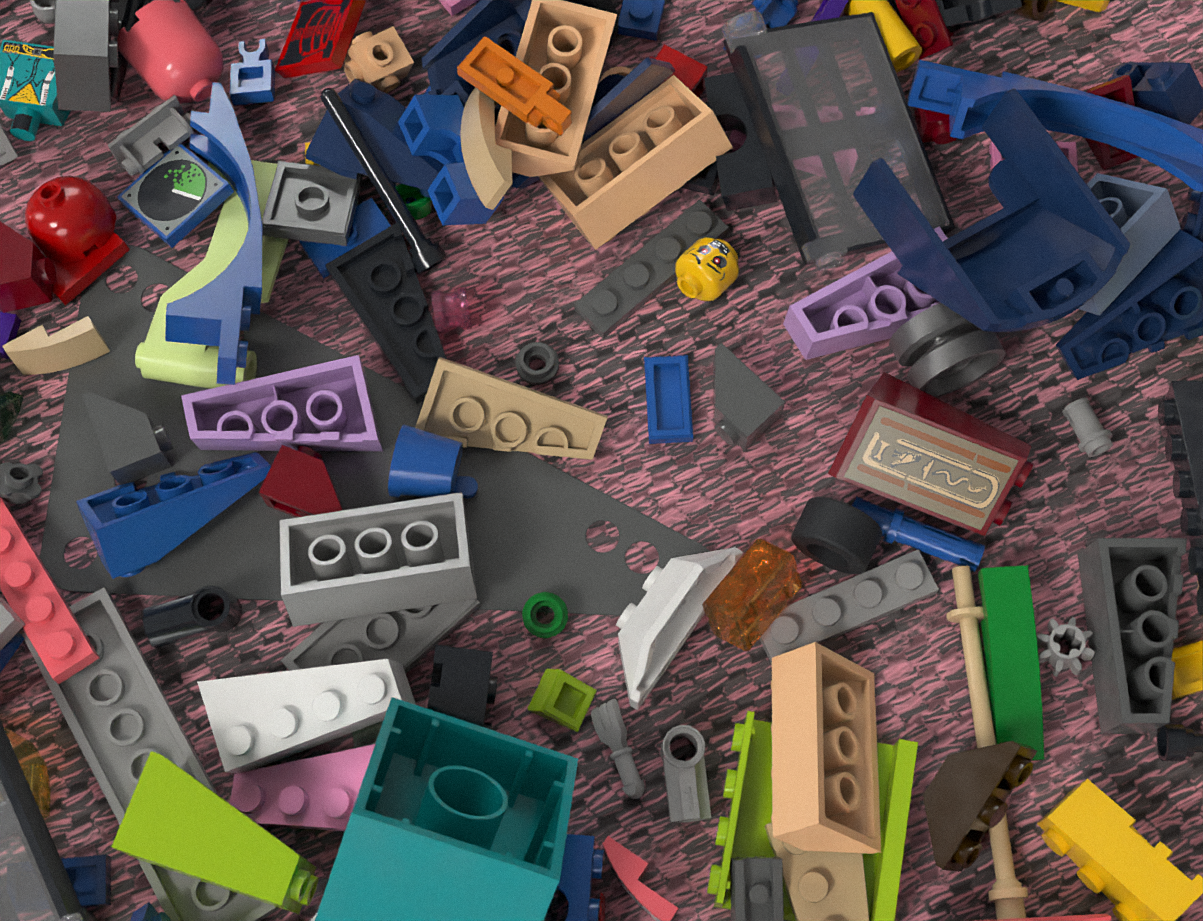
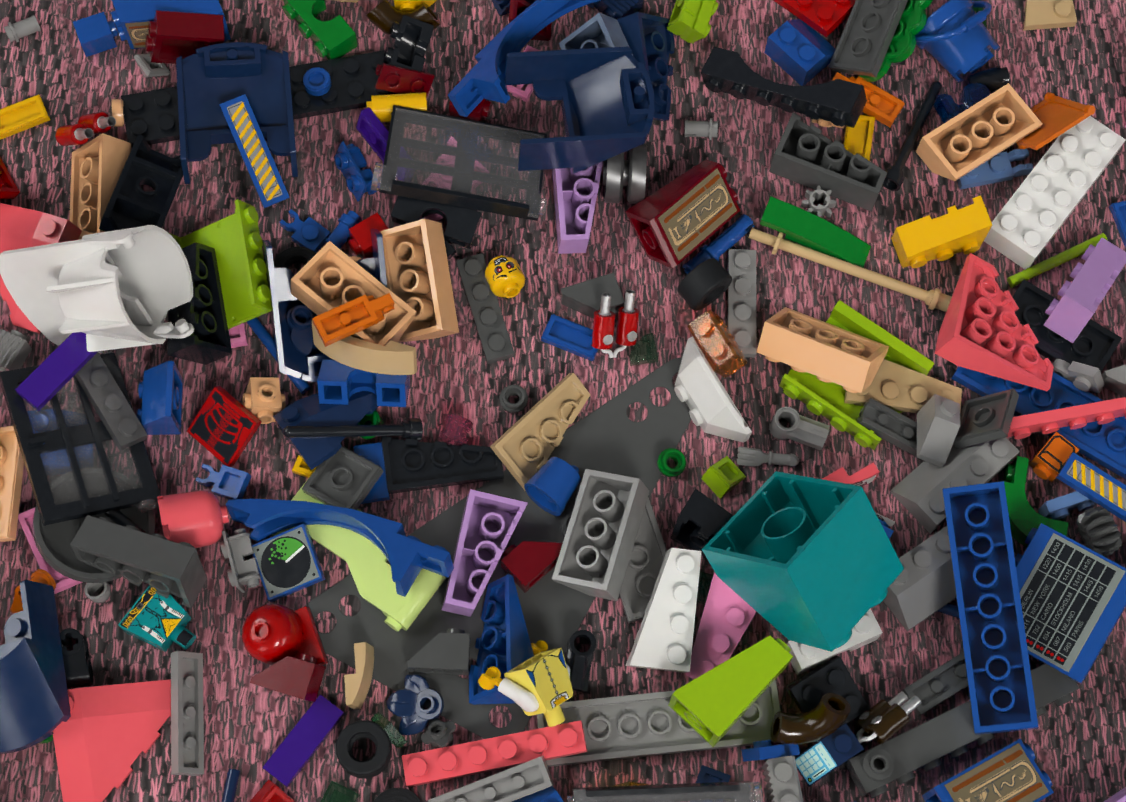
camera: 70 degrees left, 0 degrees up
dark brown slope [923,741,1037,872] -> none
none -> blue animal [325,210,362,250]
none -> dark blue plate [386,674,444,735]
none -> torso [478,640,573,727]
none -> red piece [591,290,639,358]
none -> clear green tile [629,333,658,366]

